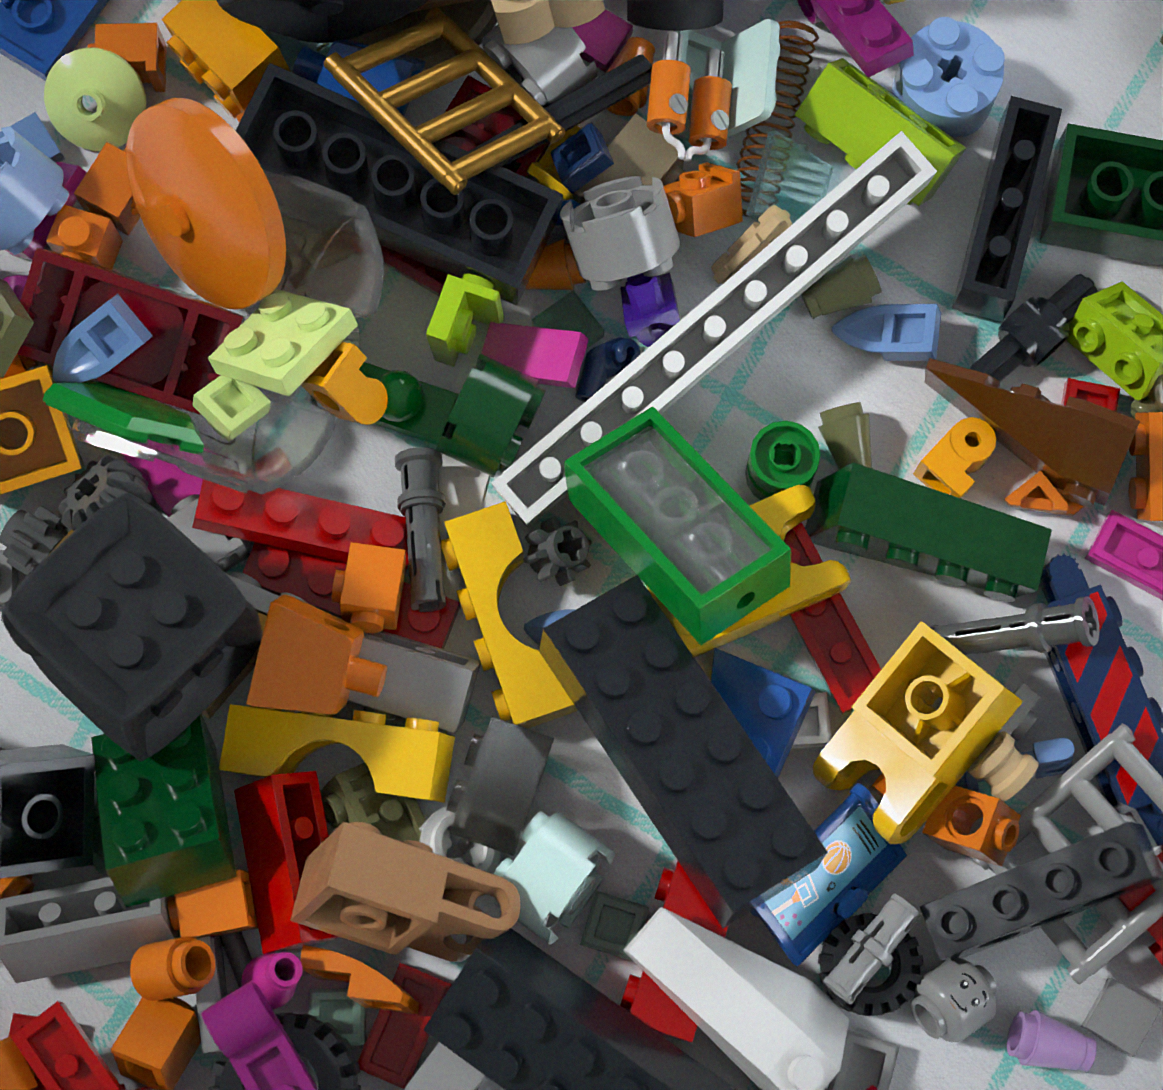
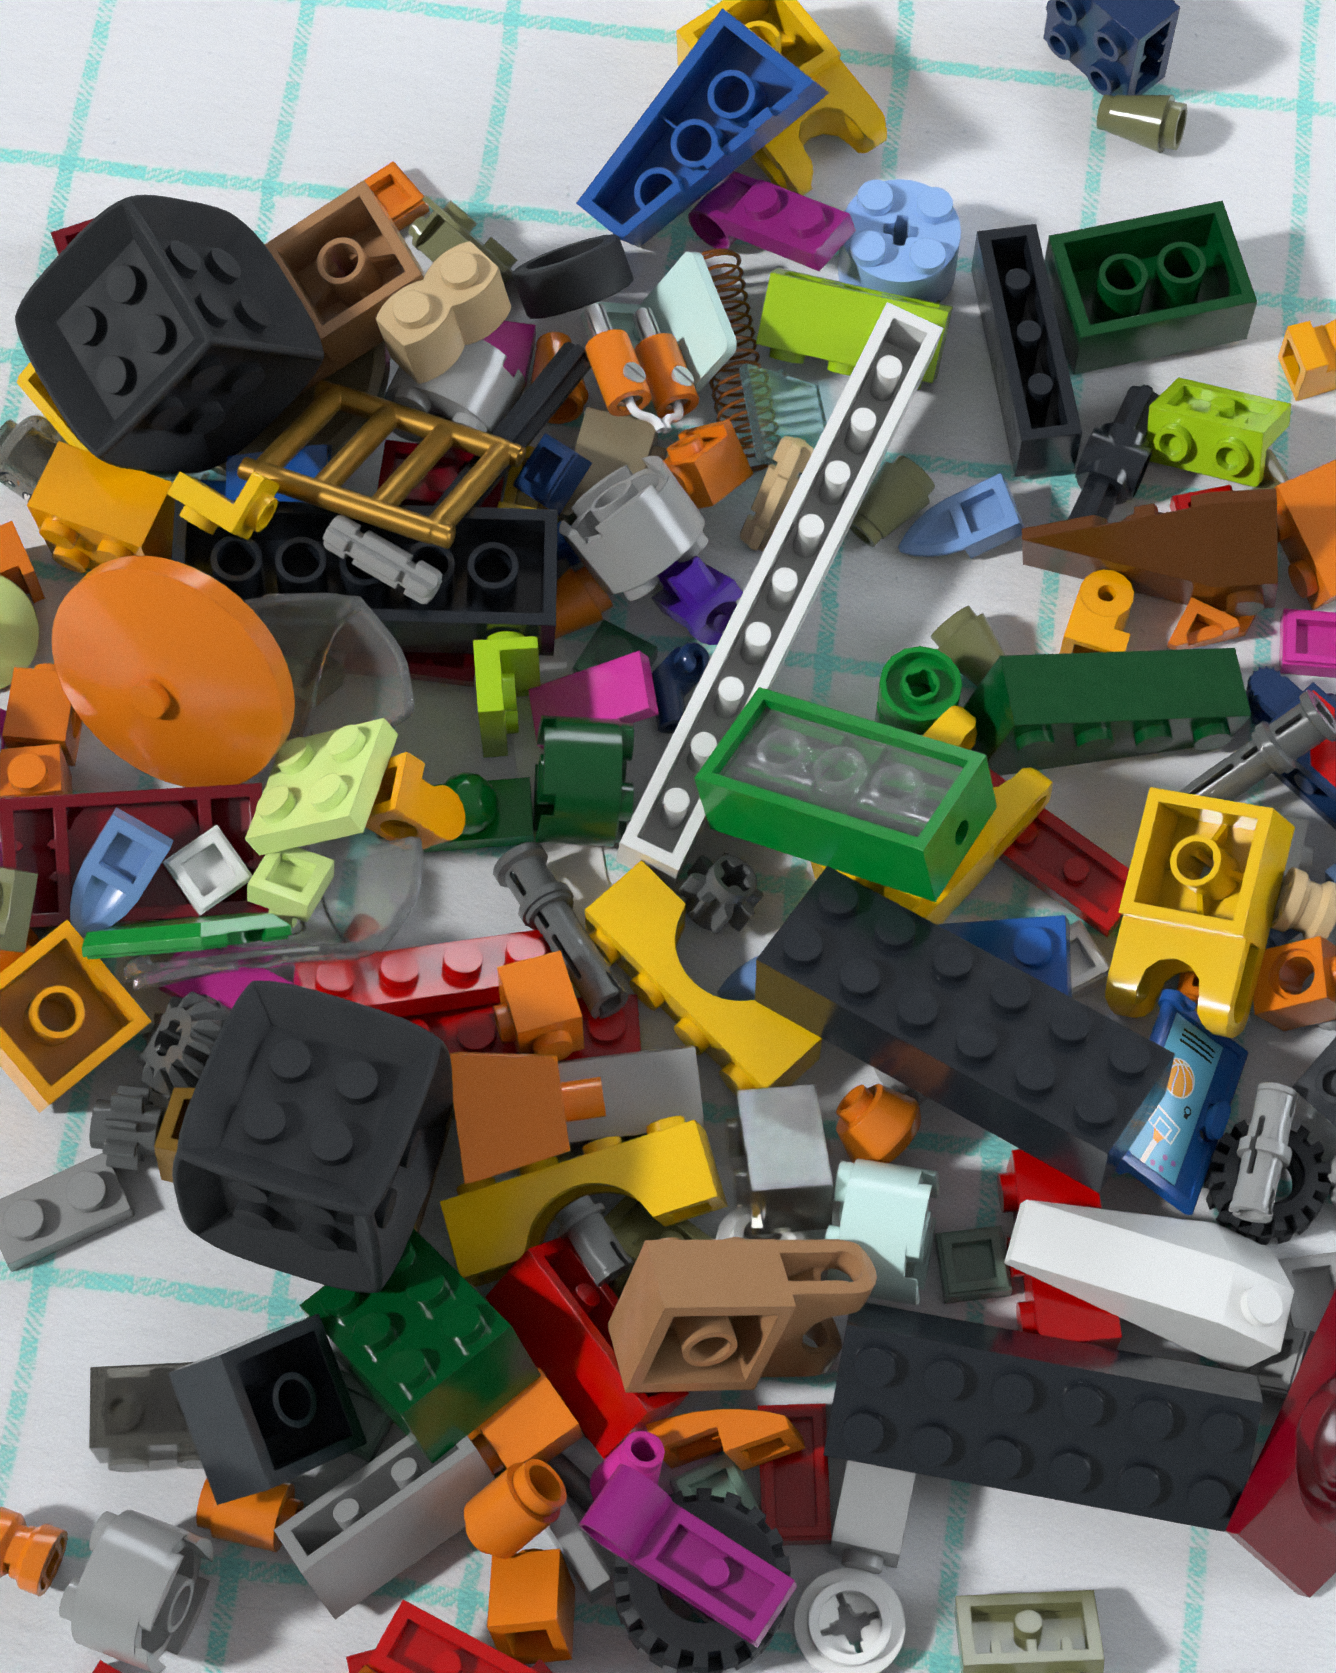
camera: 25 degrees left, 10 degrees down
none -> white tile [162,825,253,916]
none -> yellow bracket [167,471,280,540]
none -> light grey axle [323,515,442,604]
none -> dark grey pin [555,1195,634,1287]
none -> orange cone [836,1084,922,1163]

